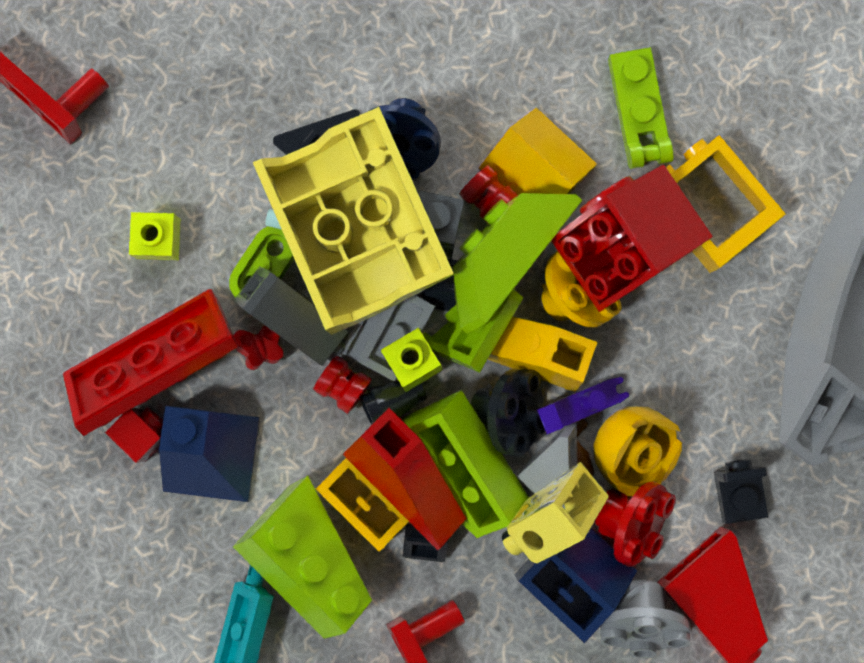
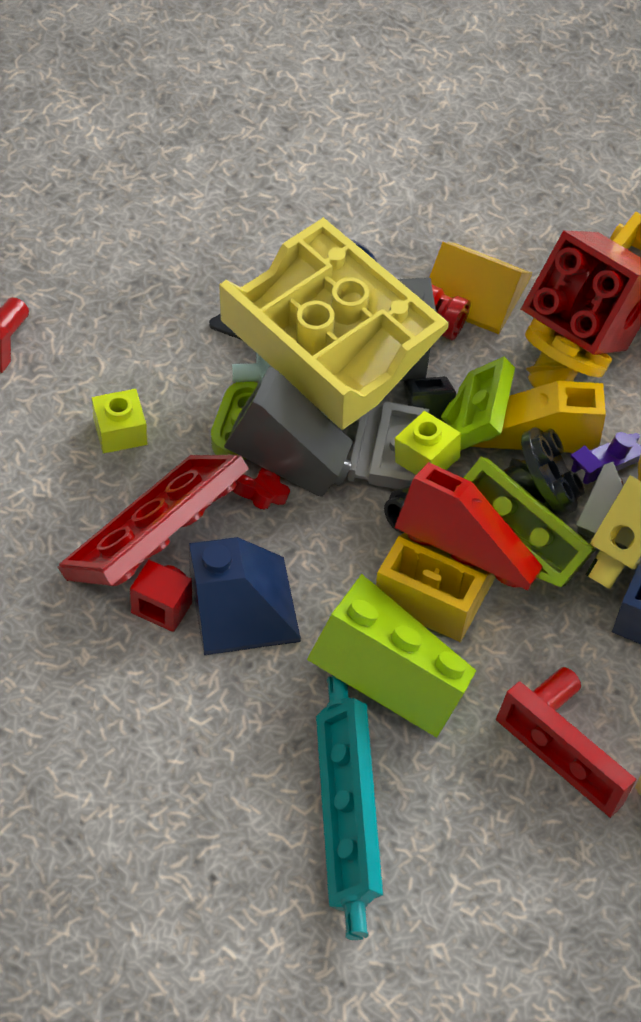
camera: 20 degrees left, 30 degrees down
red wheel [313,356,372,415] -> none
black tile [402,524,449,562] -> none
lime wedge [453,193,582,334] -> none
lime plate [608,47,674,169] -> none

